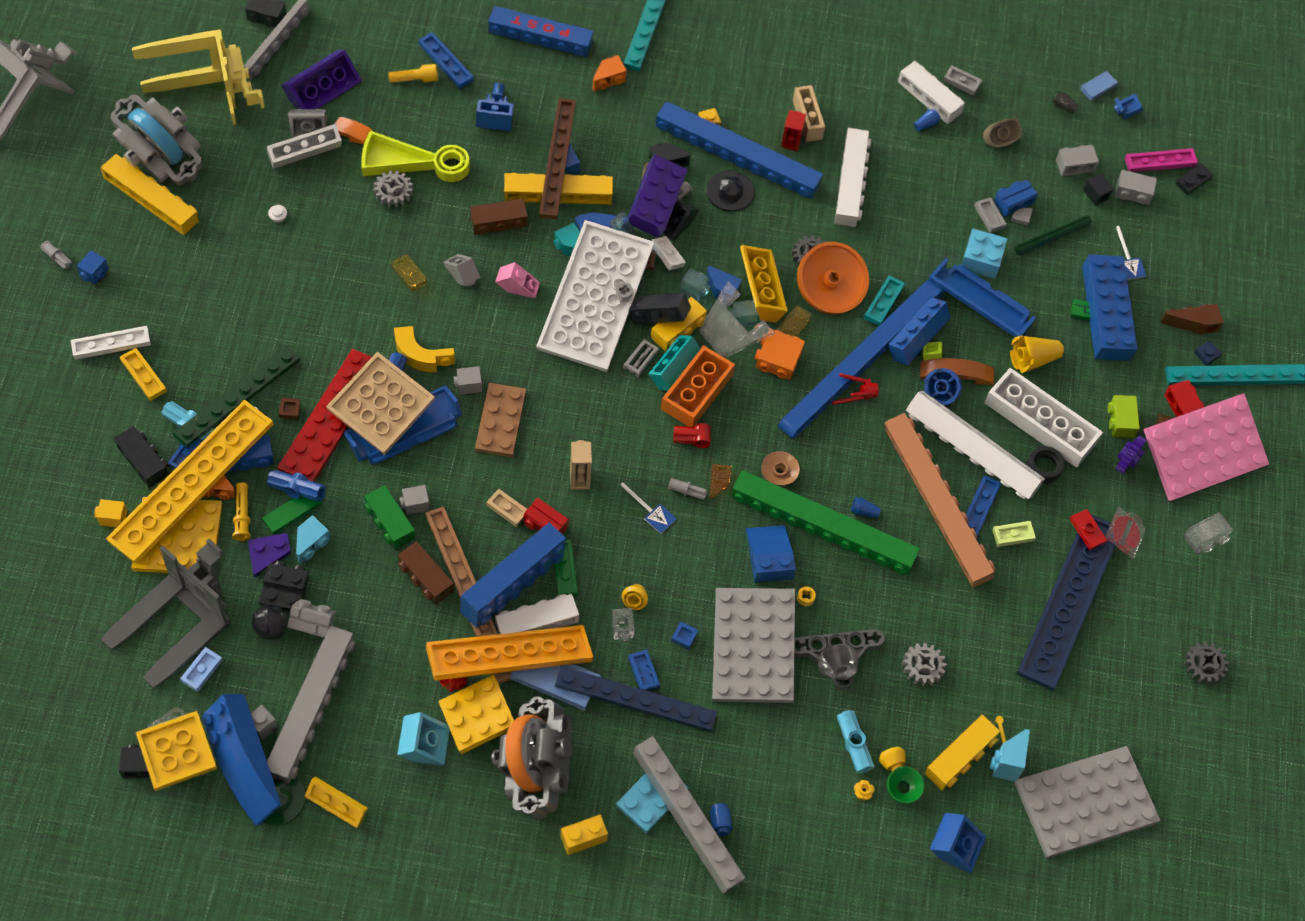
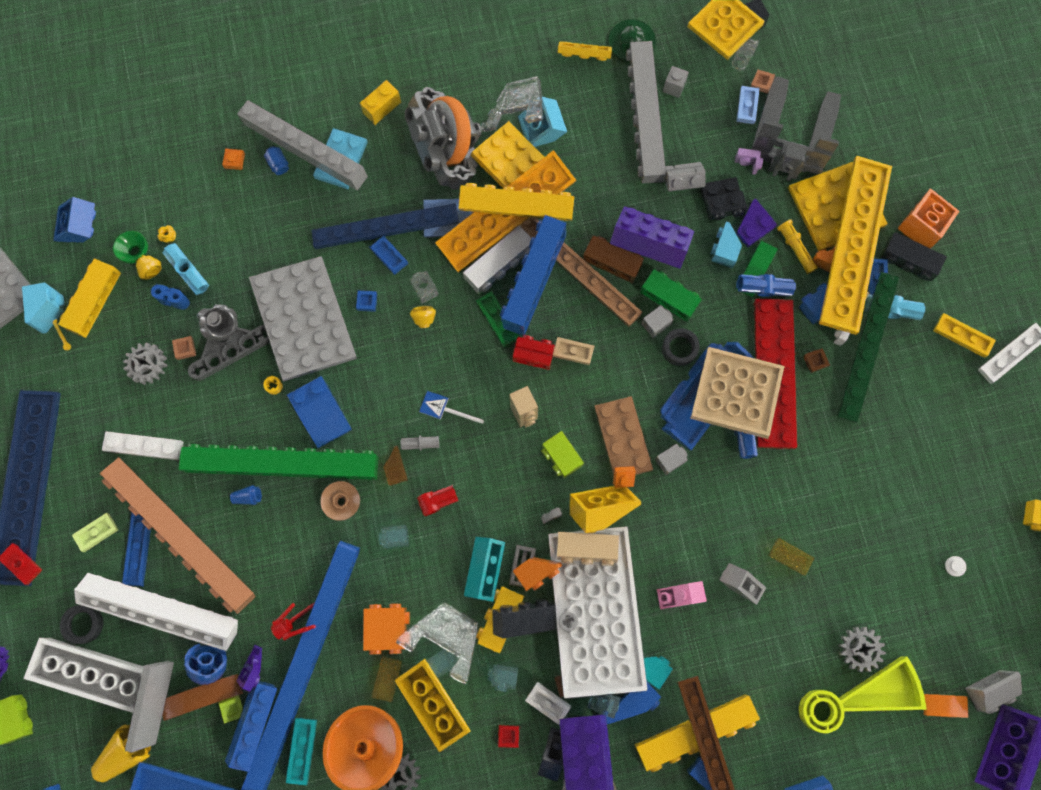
camera: 165 degrees right, 15 degrees up
yellow brick [94,499,127,527] -> none
blue slope [202,694,281,825] -> none
black piece [252,604,288,640] -> none
white brick [267,124,342,169] -> none
yellow arch [394,326,455,373] -> none
reddish brown brick [470,199,528,235] -> none
orange brick [661,345,735,427] -> none
blue slope [706,265,742,306] -> none
none -> white plate [102,432,184,461]
none -> light grey tile [125,661,174,752]
none -> blue piece [151,285,190,310]
none -> nougat plate [172,336,196,360]
none -> orange plate [222,149,245,170]
none -> dark purple wing [236,645,262,692]
none -> clear light blue brick [379,525,409,549]
none -> yellow brick [459,183,574,221]
none -> clear wing [481,76,543,132]
none -> red tile [498,725,519,748]
none -> orange slope [513,557,563,591]
none -> lime brick [541,431,584,478]
none -> light grey tile [541,508,562,524]
none -> tan brick [557,532,619,566]
none -> yellow slope [570,486,641,533]
none -> dark purple brick [610,206,694,269]
none -> orange plate [613,466,636,488]
none -> black tyre [662,328,700,366]
none -> lavender bracket [735,148,763,175]
none -> nougat plate [751,70,775,93]
none -> orange slope [898,188,959,249]

